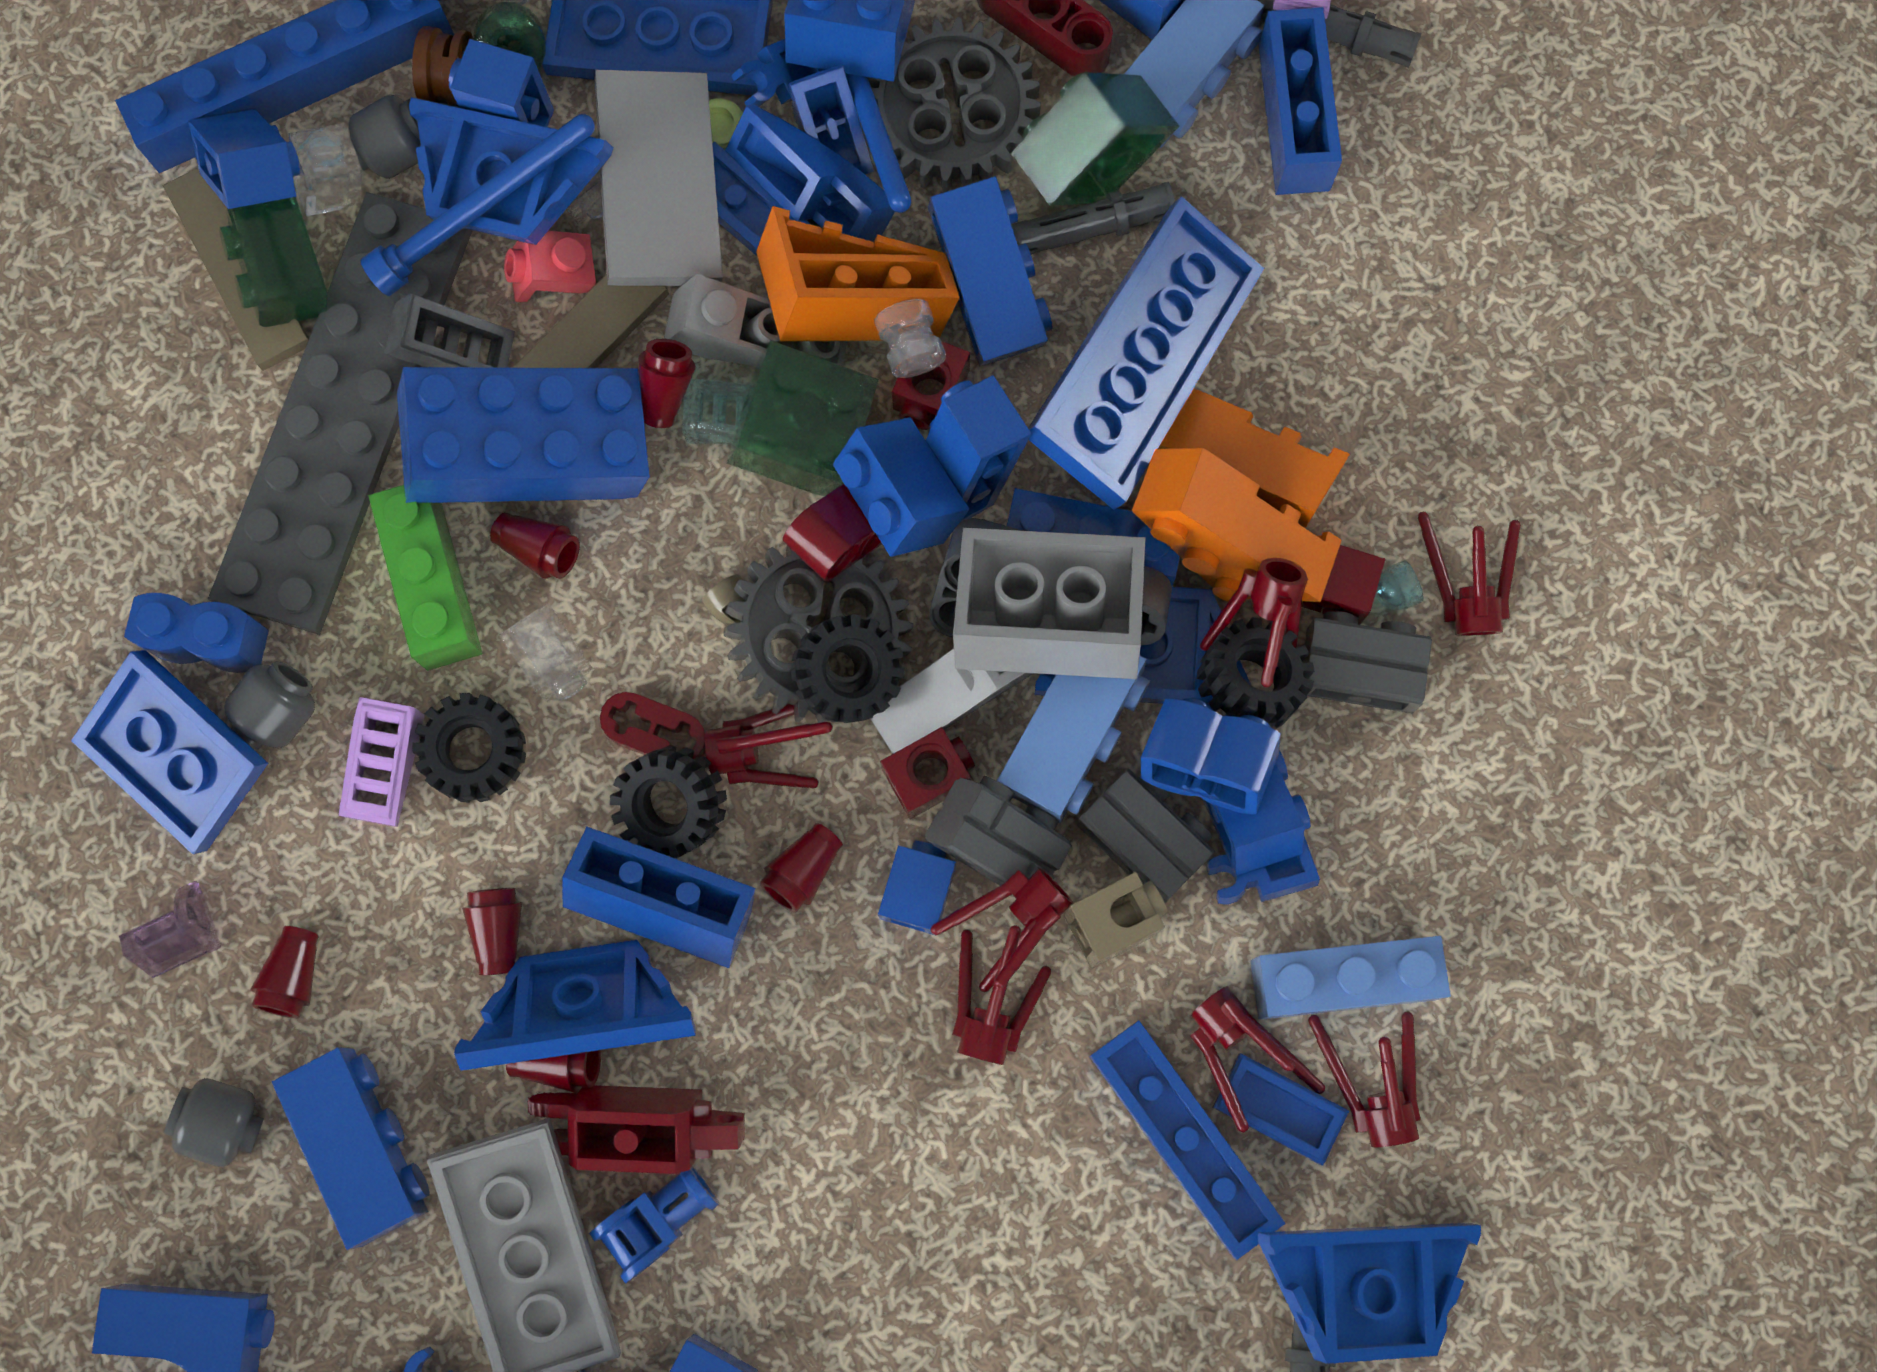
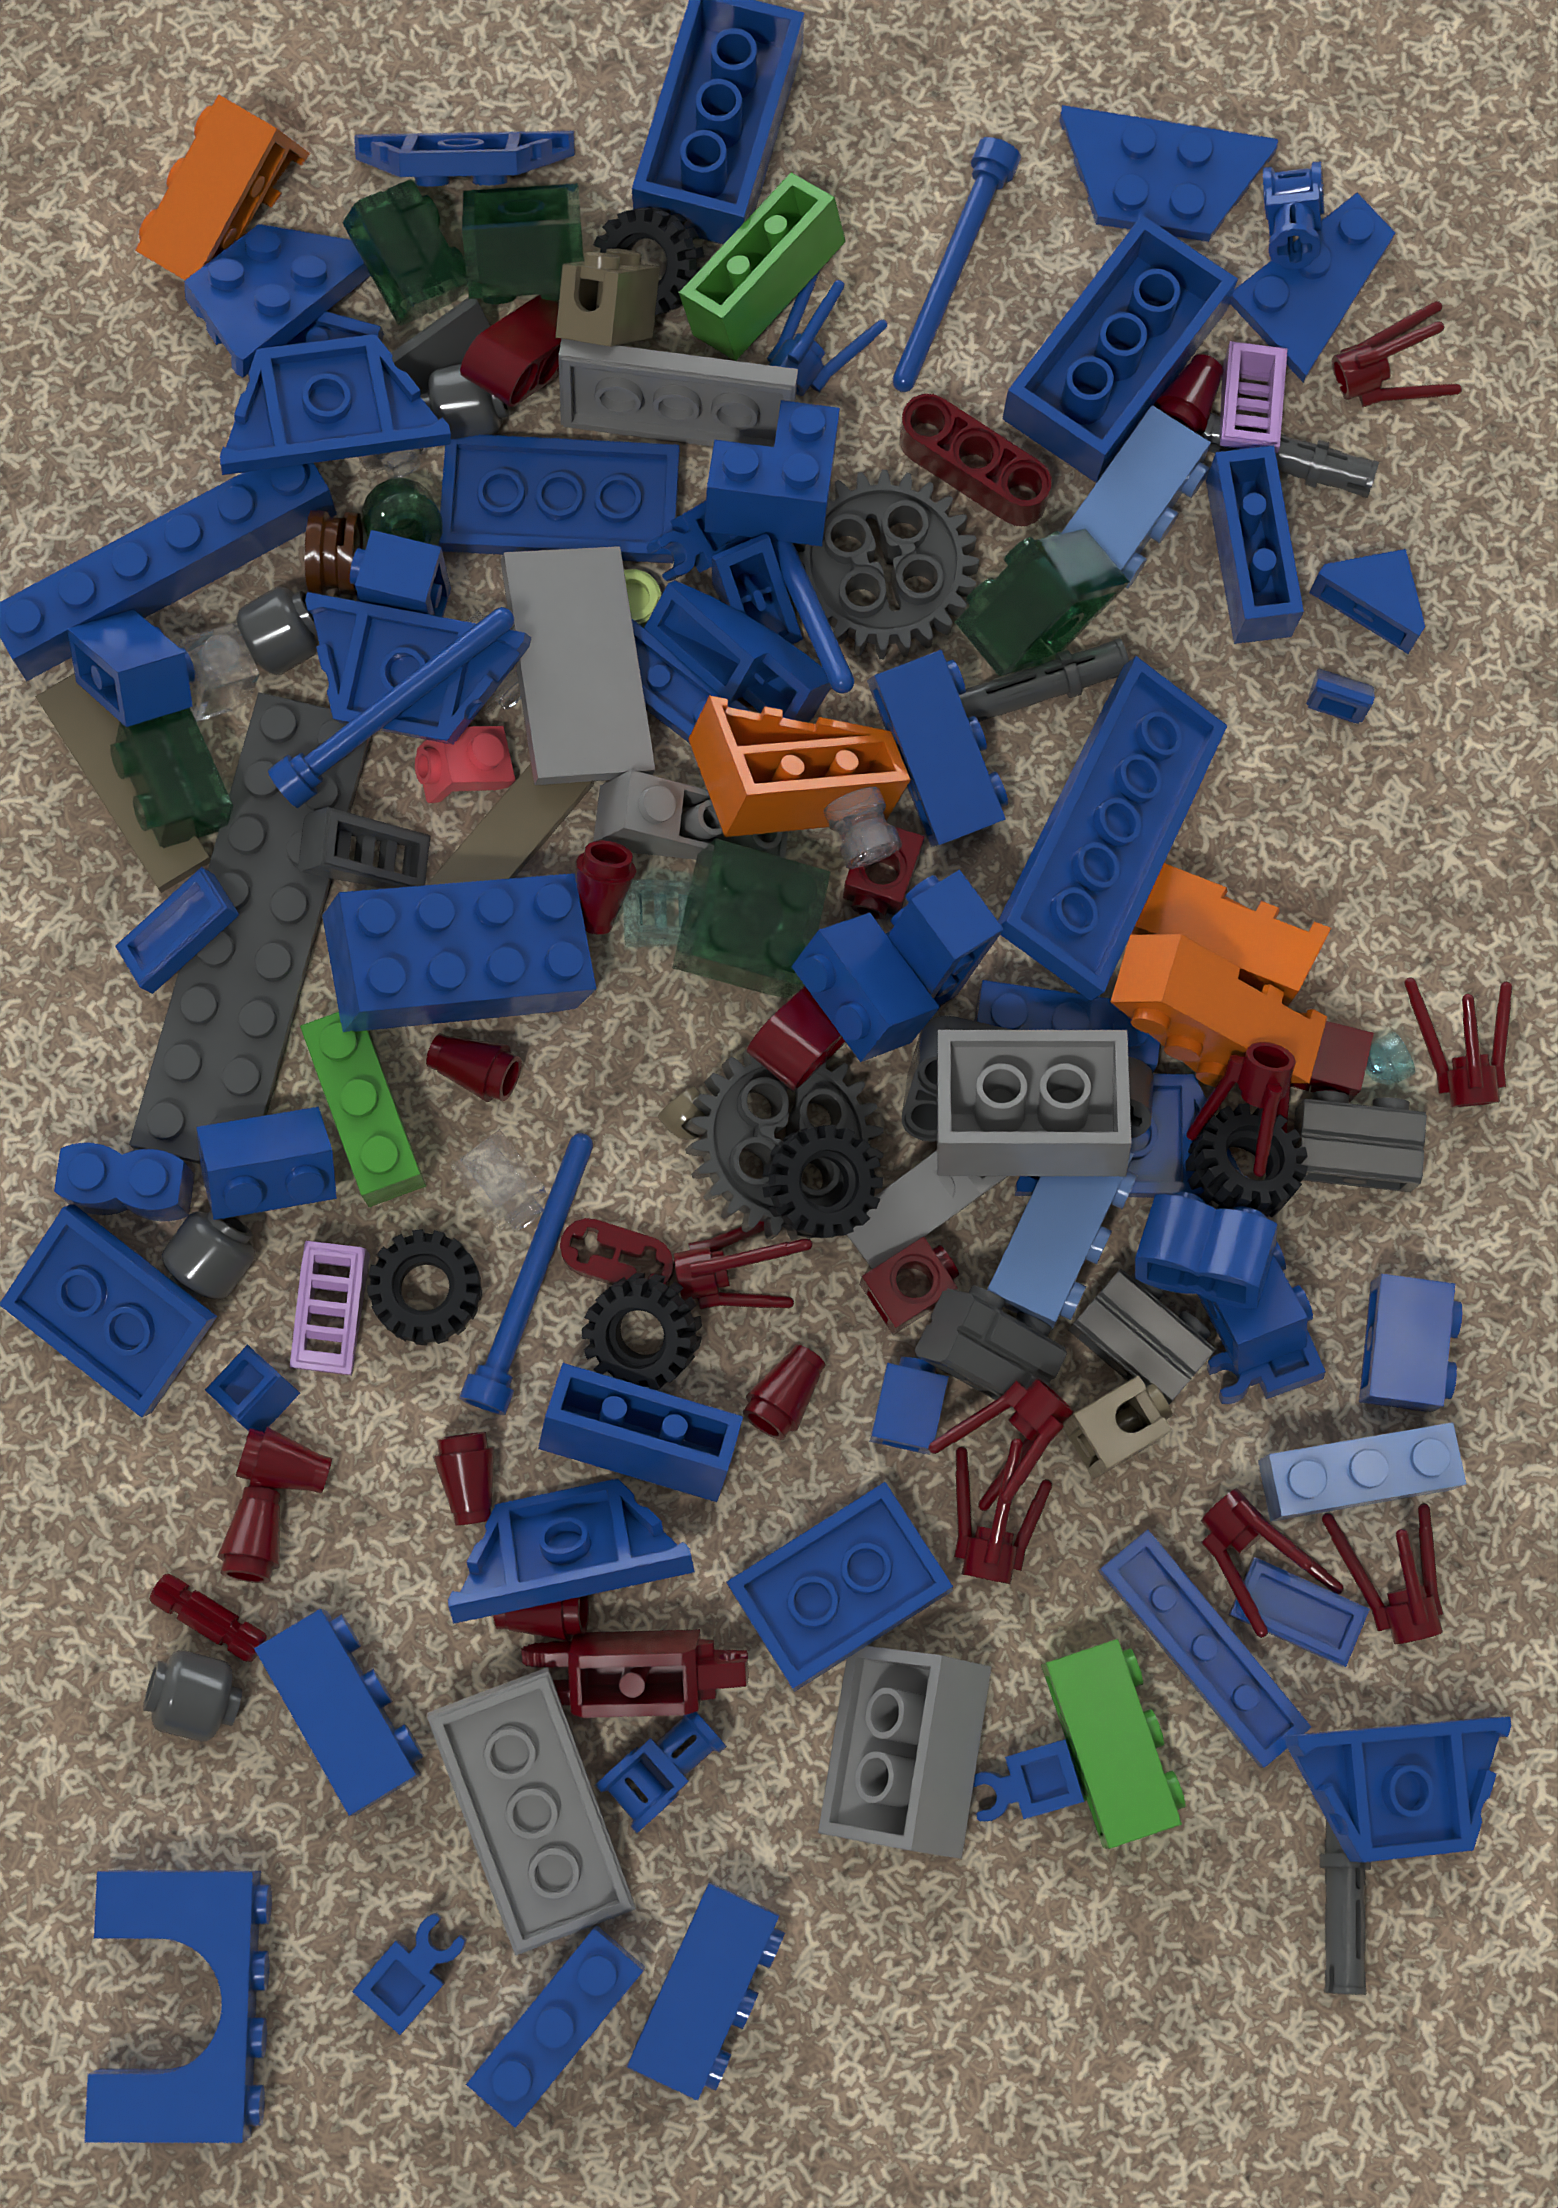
camera: 10 degrees left, 0 degrees up
tile [119,881,221,978] -> none
none -> blue tile [115,867,239,994]
none -> dark red axle [149,1574,267,1662]
none -> blue brick [196,1107,337,1220]
none -> blue slope [205,1344,300,1432]
none -> dark red cone [236,1427,333,1494]
none -> blue piece [459,1133,593,1415]
none -> blue plate [726,1482,953,1692]
none -> light grey slope [818,1646,991,1859]
none -> blue plate [973,1738,1087,1822]
none -> bright green brick [1041,1639,1186,1849]
none -> blue slope [1306,668,1375,724]
none -> blue slope [1309,549,1425,654]
none -> blue brick [1359,1273,1463,1412]

